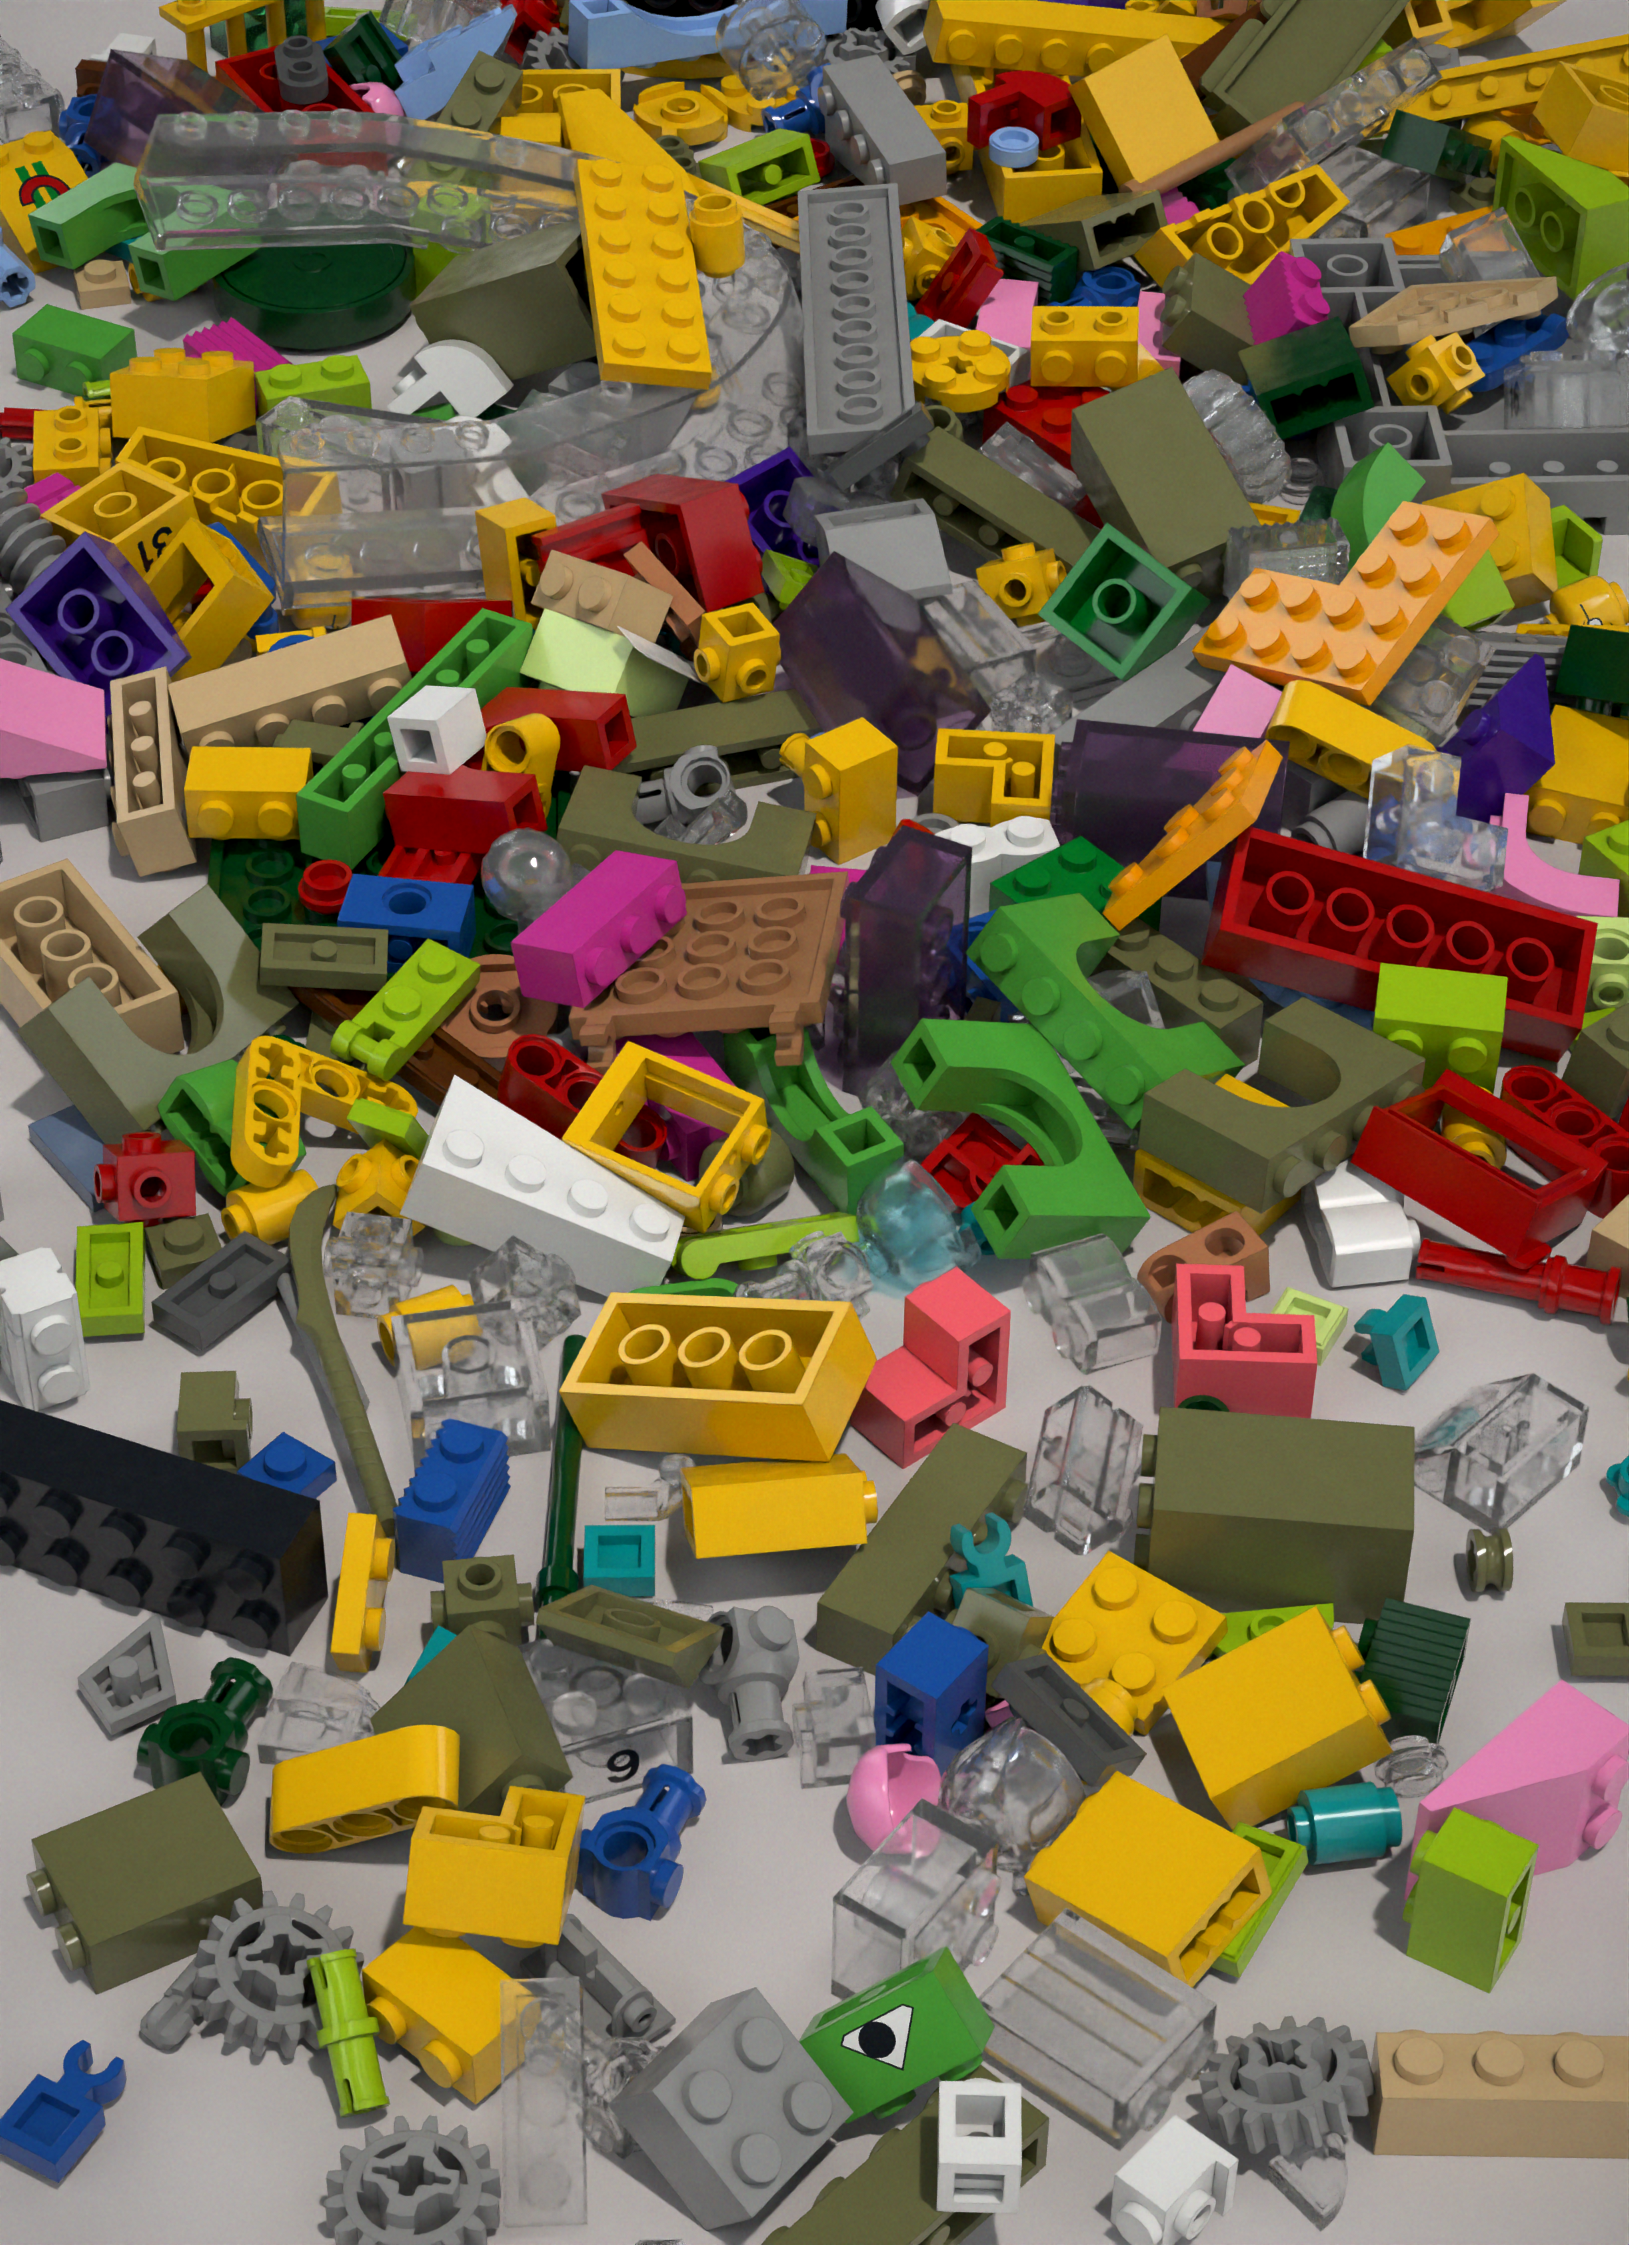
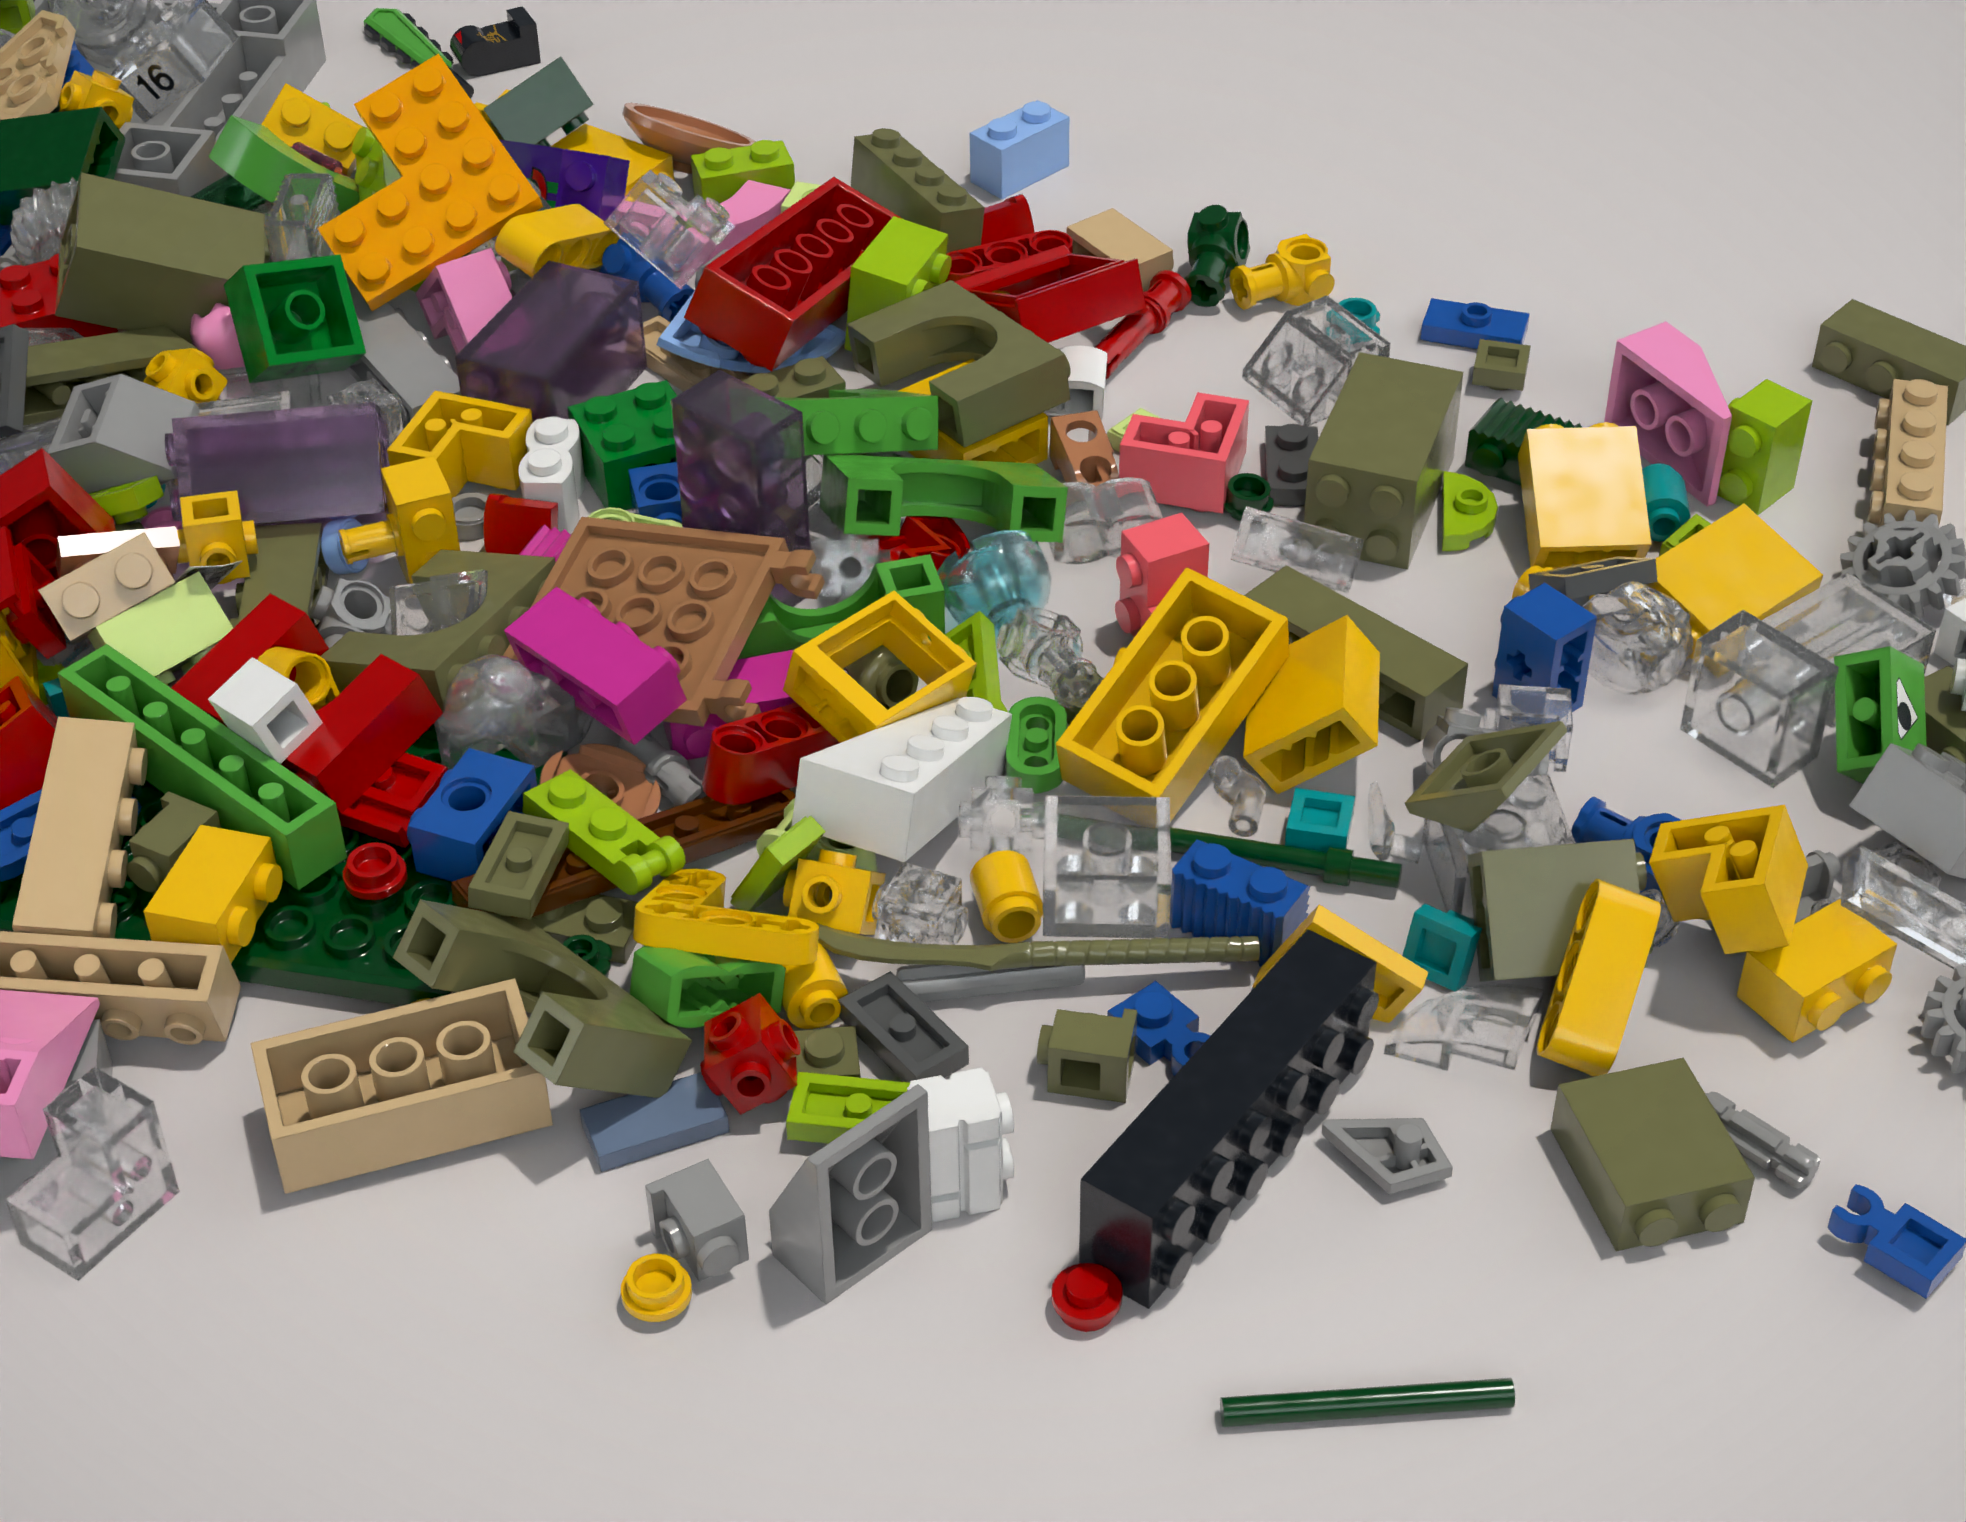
camera: 75 degrees left, 0 degrees up
dark green connector [137,1657,274,1806] -> none
light grey gear [193,1890,364,2058] -> none
lime pin [306,1949,390,2117] -> none
olive brick [430,1554,534,1653] -> none
bright pink hair [847,1743,948,1859] -> none
olive brick [945,1588,1054,1705] -> none
teal plate [949,1512,1033,1609] -> none
yellow plate [1042,1551,1228,1736] -> none
light orange plate [1102,740,1283,931] -> none
teal tile [1354,1294,1440,1390] -> none

